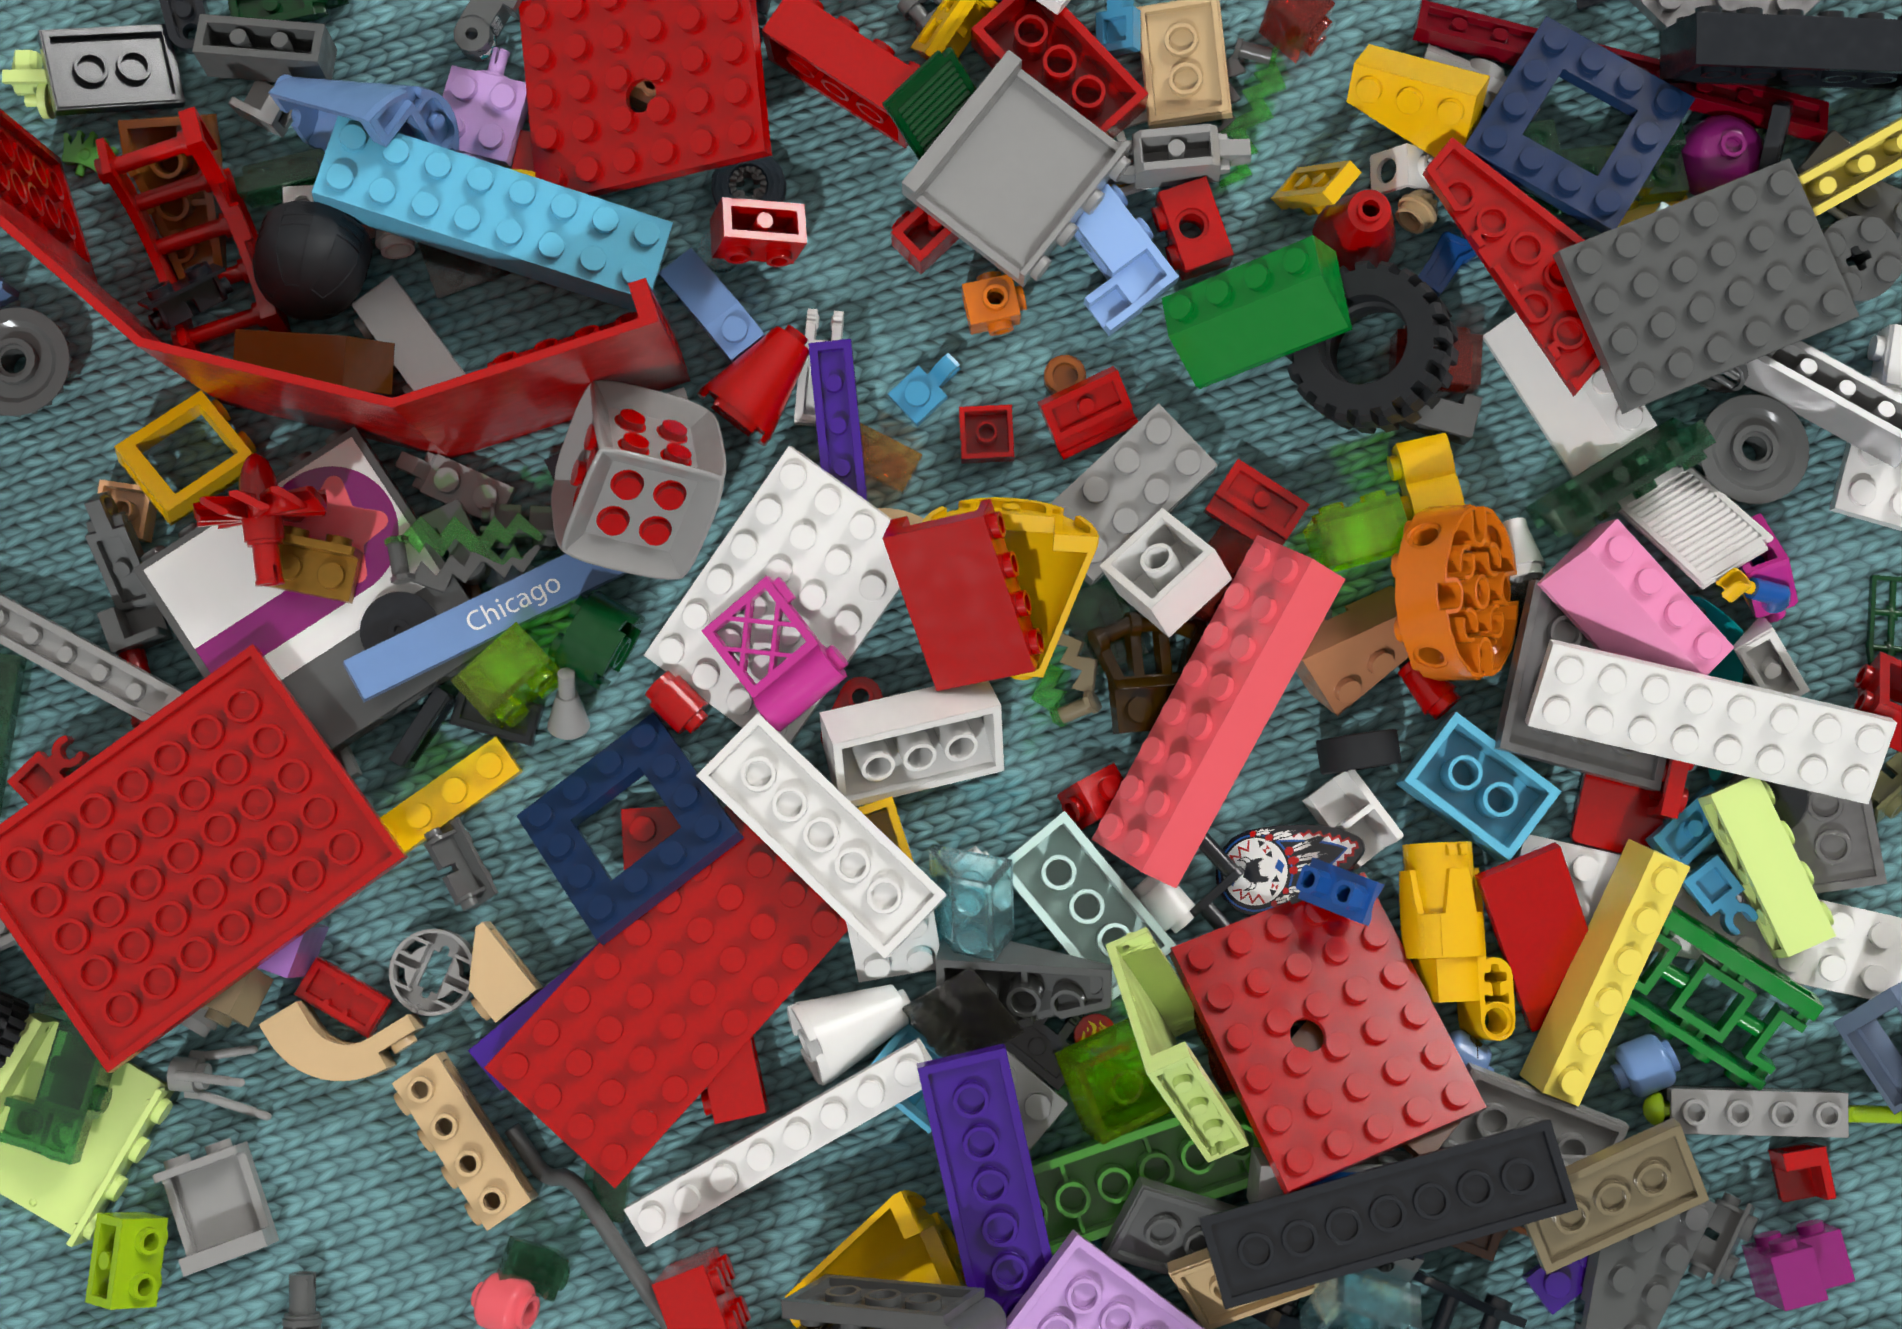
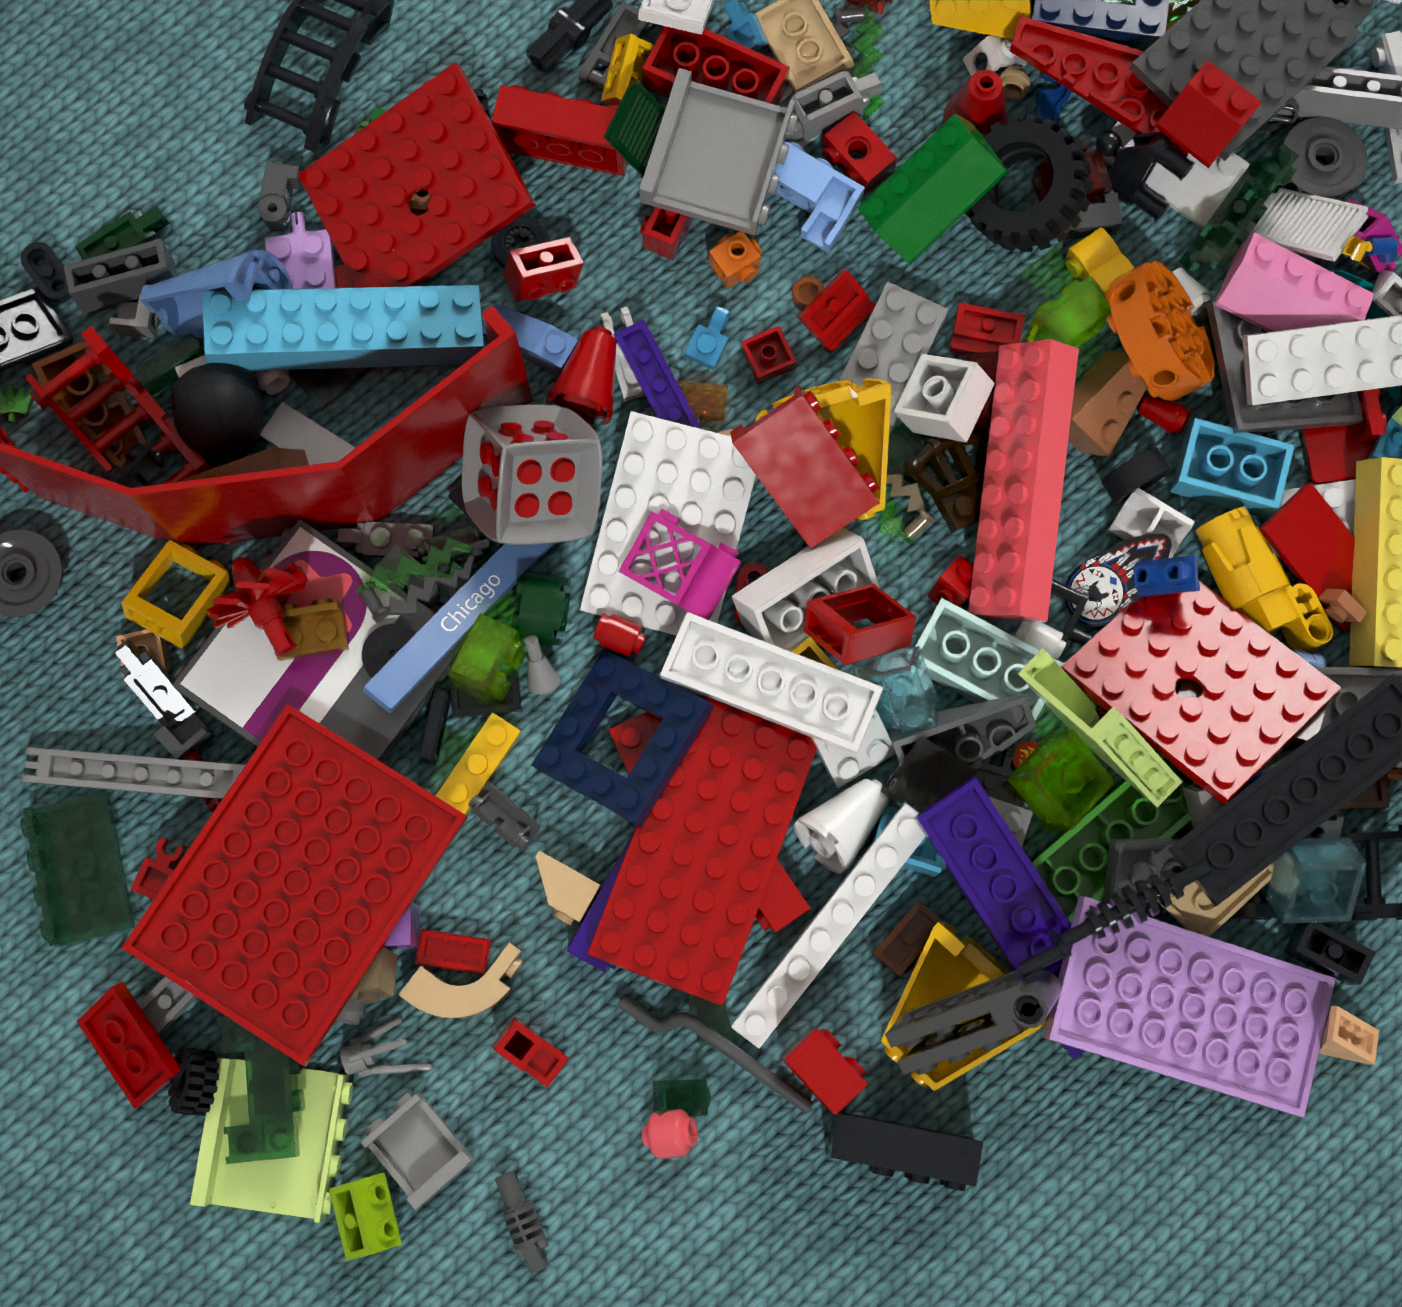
camera: 25 degrees left, 5 degrees down
light grey piece [389,929,473,1016] -> none
tan brick [392,1051,539,1231] -> none
yellow hinge [1271,160,1362,216] -> none
none -> red brick [492,1017,569,1088]
none -> red window [803,584,916,665]
none -> reddish brown plate [872,900,944,977]
none -> black piece [1017,860,1212,978]
none -> black connector [1095,130,1195,222]
none -> red slope [1155,60,1262,168]
none -> nougat plate [1318,588,1368,623]

